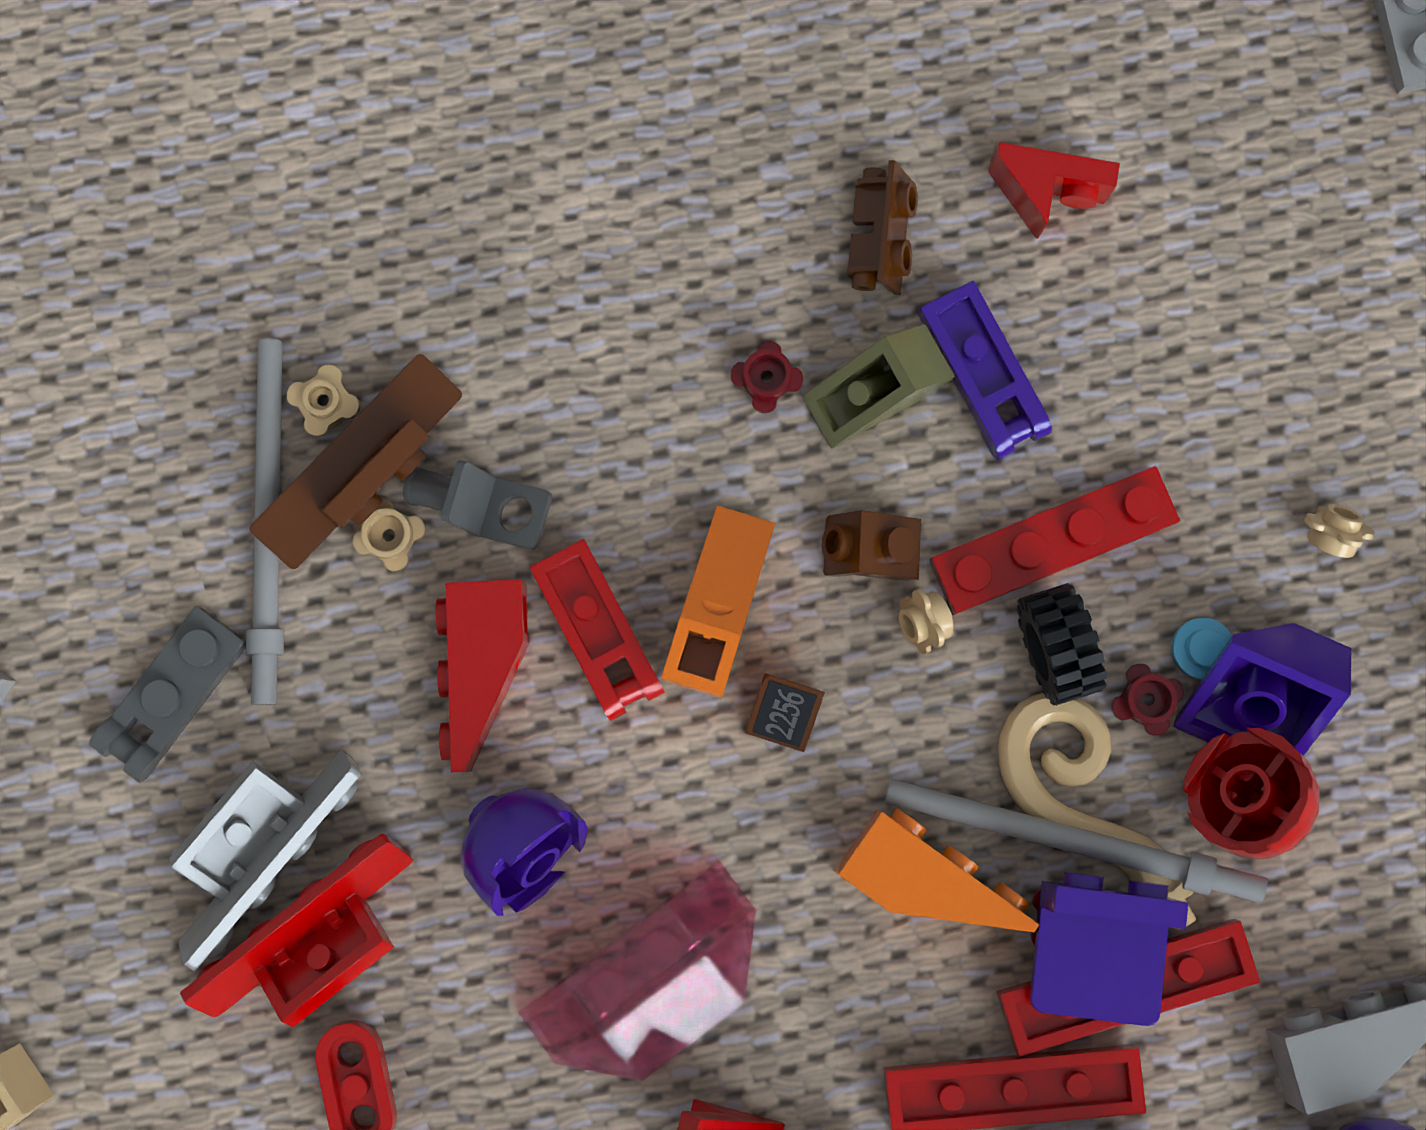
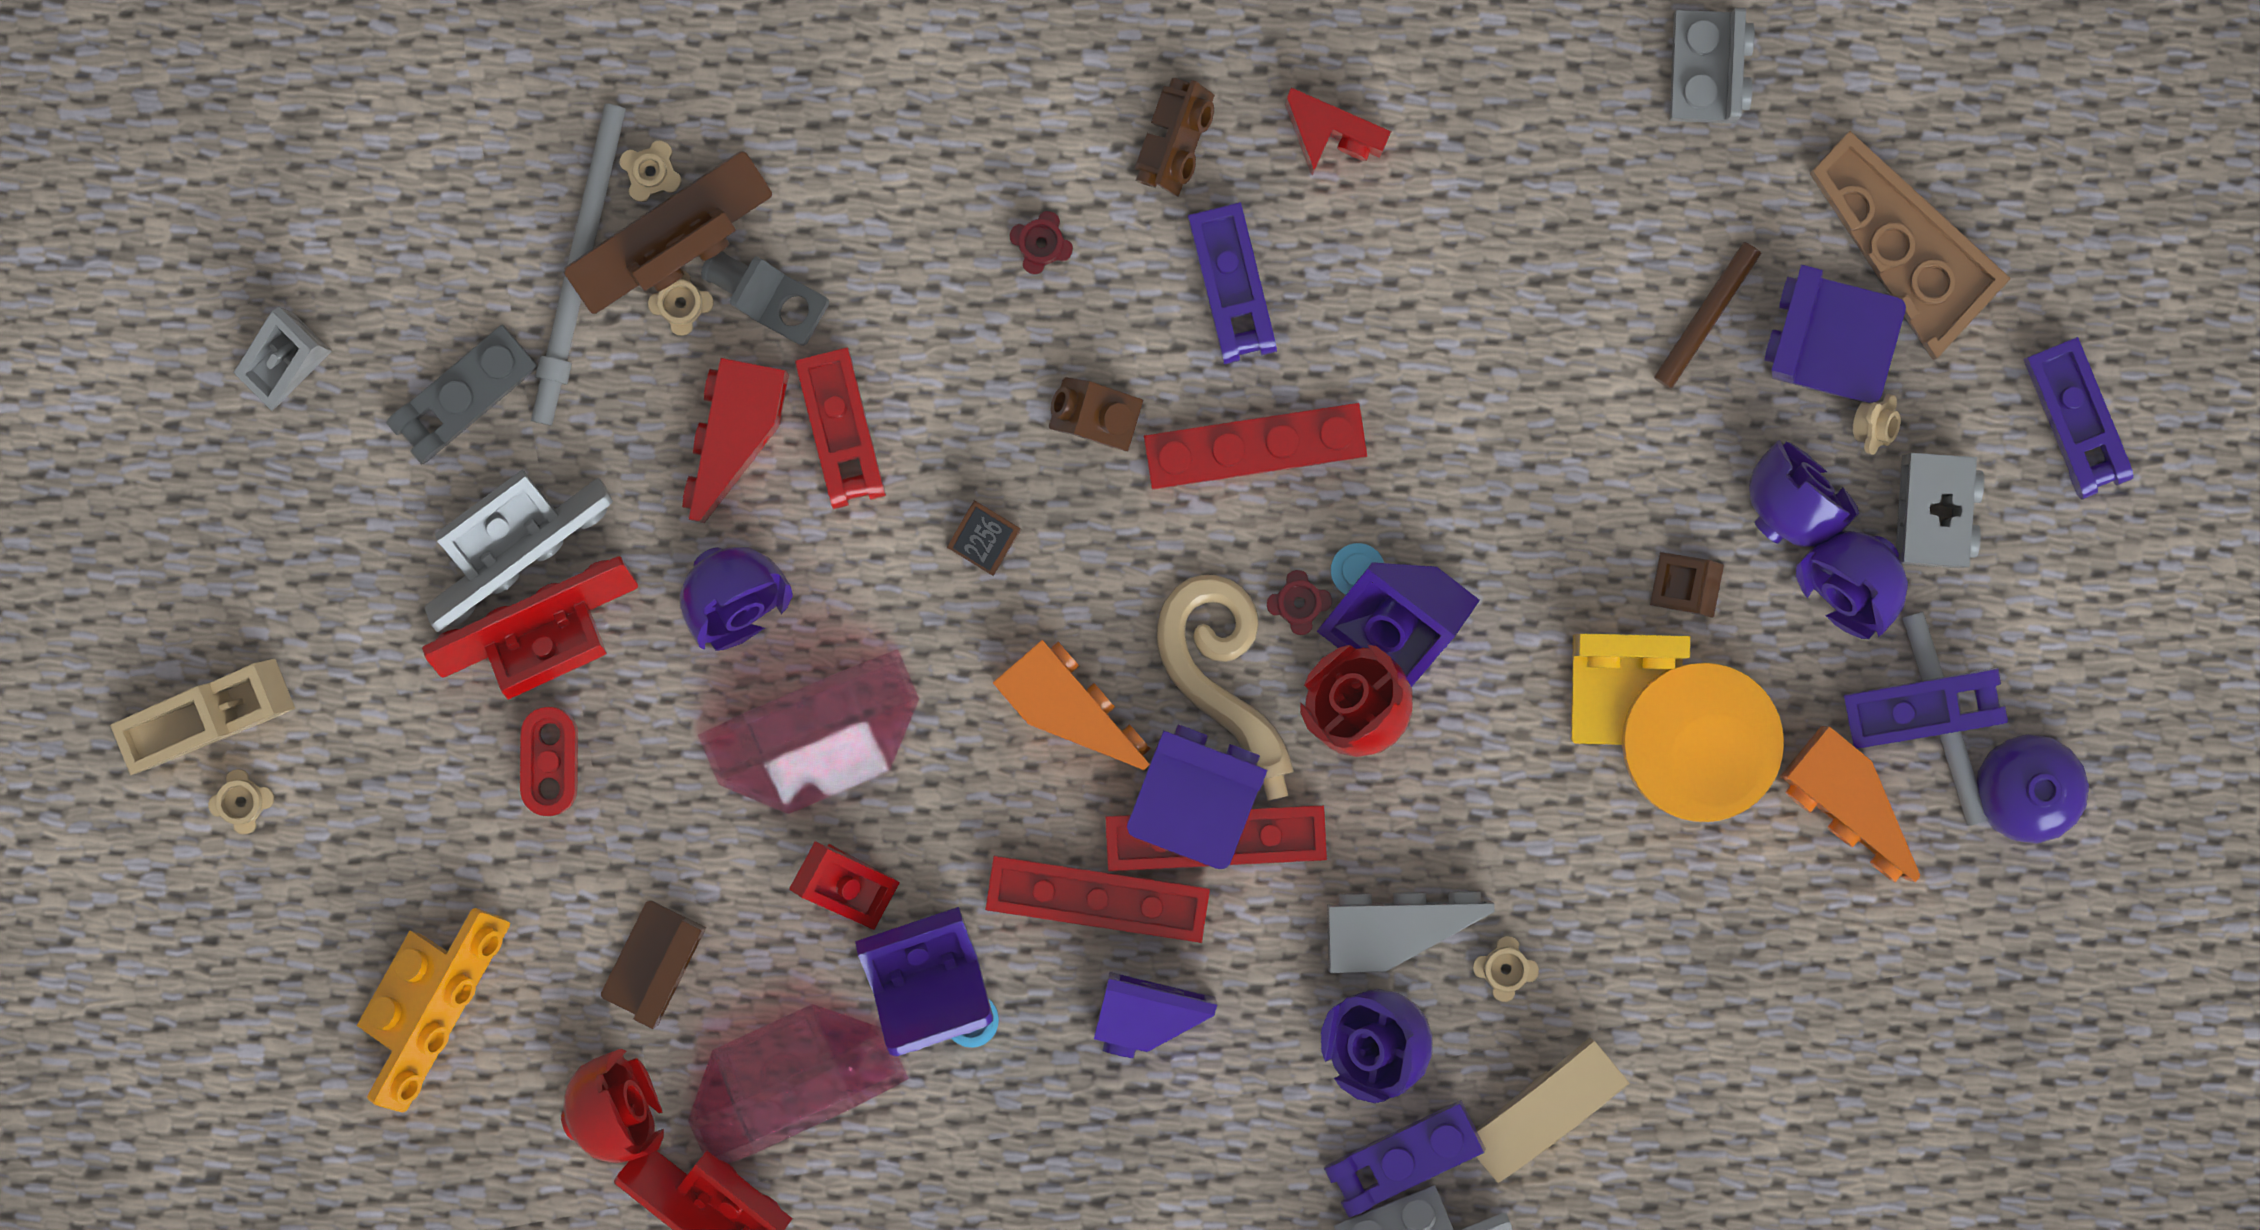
camera: 20 degrees right, 5 degrees up
orange slope [661,505,775,699] -> none
olive slope [802,324,955,448] -> none
light grey bar [885,779,1268,903] -> none
tan plate [899,589,954,654] -> none
black tyre [1017,583,1107,706] -> none
tan plate [1304,504,1375,558] -> none

